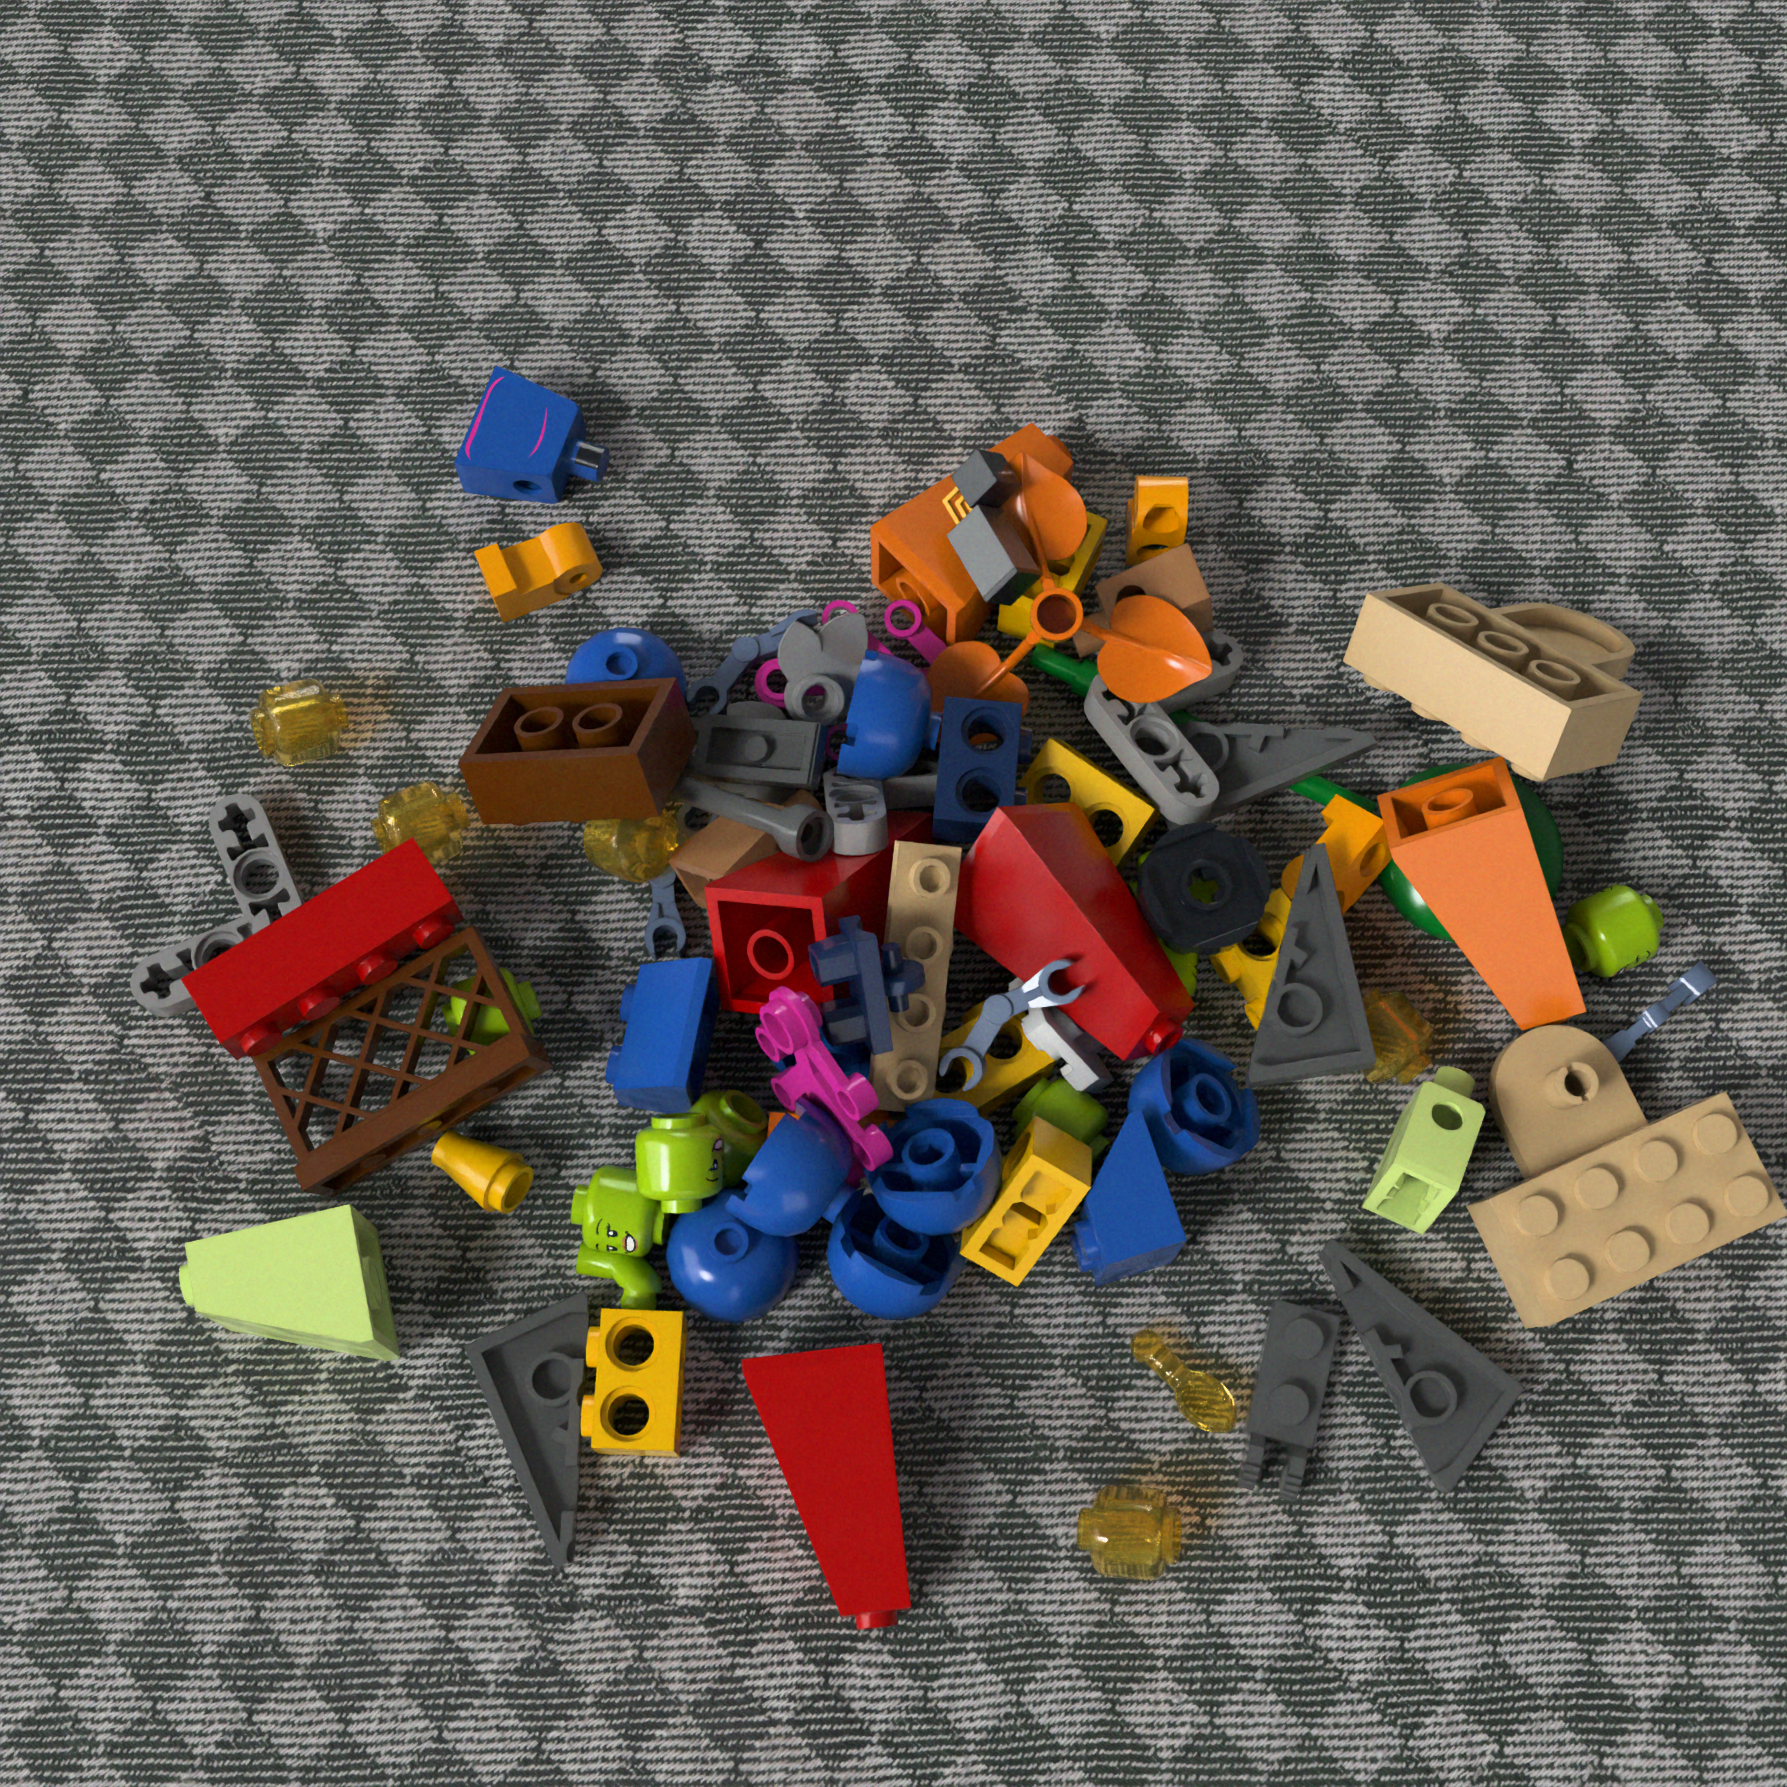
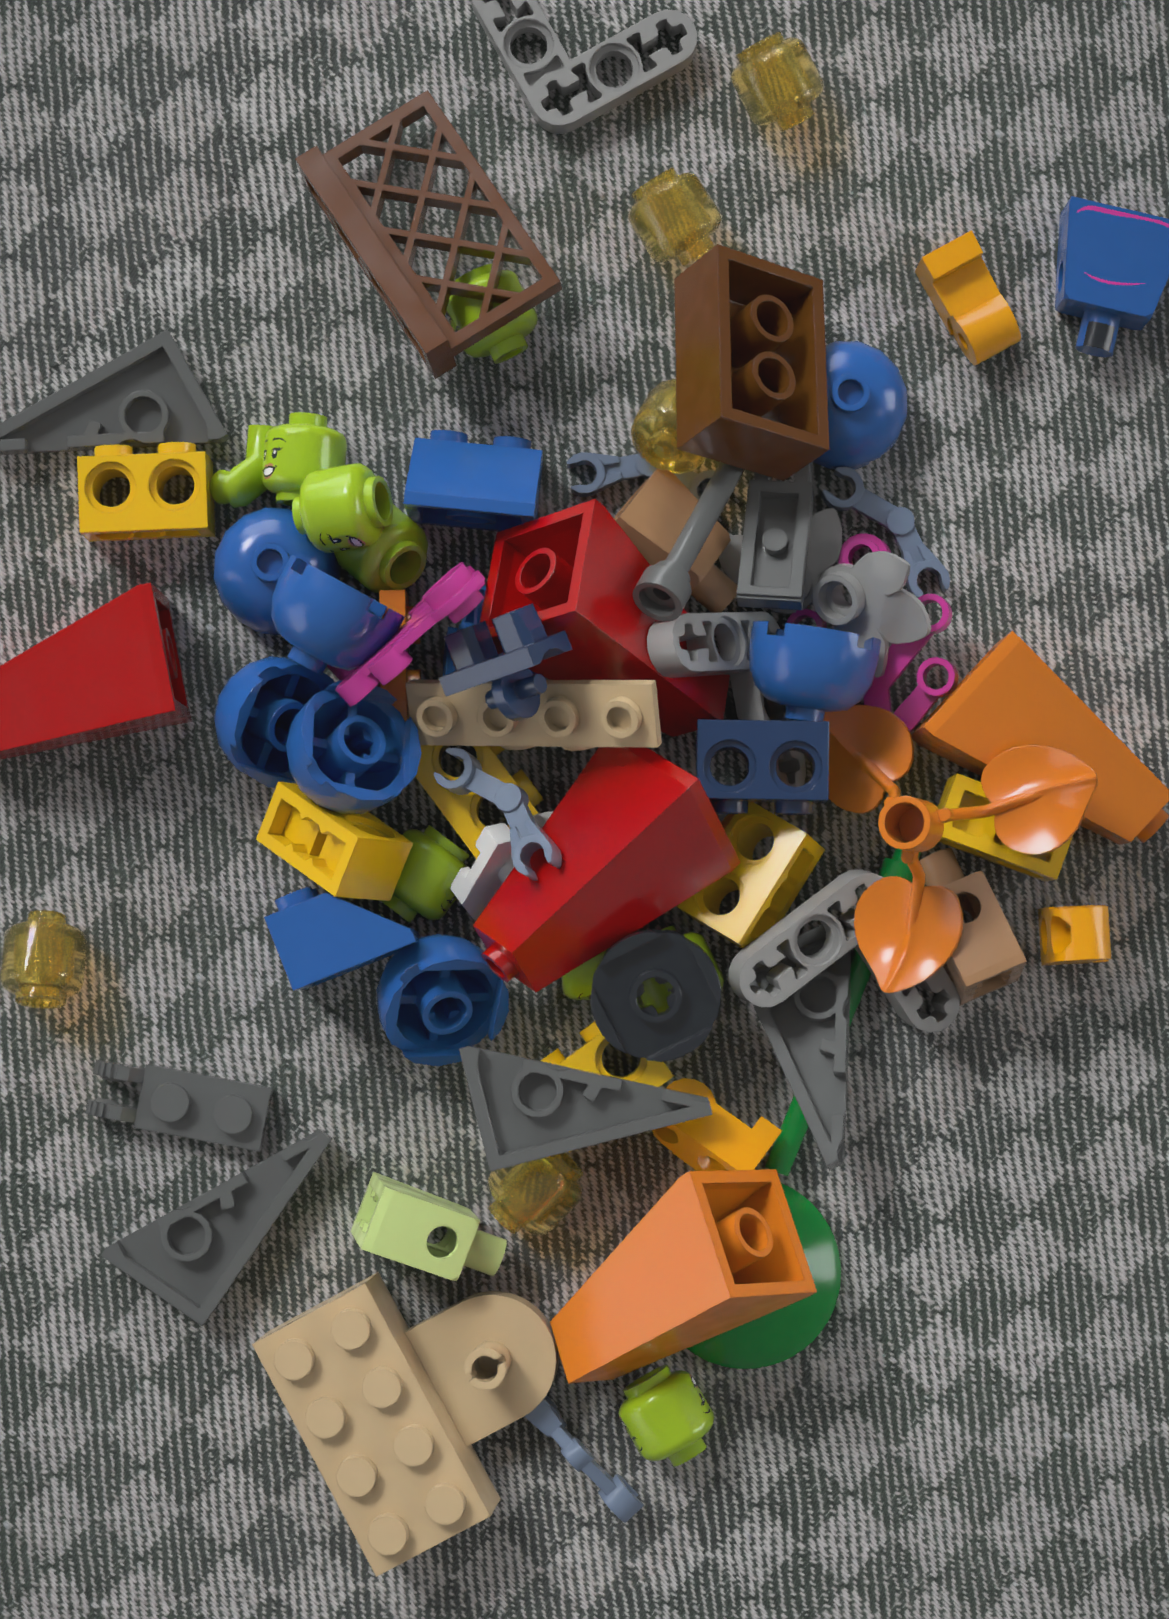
camera: 85 degrees right, 15 degrees up
yellowish green slope [179,1204,401,1361] -> none
red slope [181,837,464,1061] -> none
yellow cone [431,1130,534,1214] -> none
piece [942,449,1042,606] -> none
clear yellow piece [1129,1329,1238,1433] -> none
tan brick [1343,582,1644,782] -> none

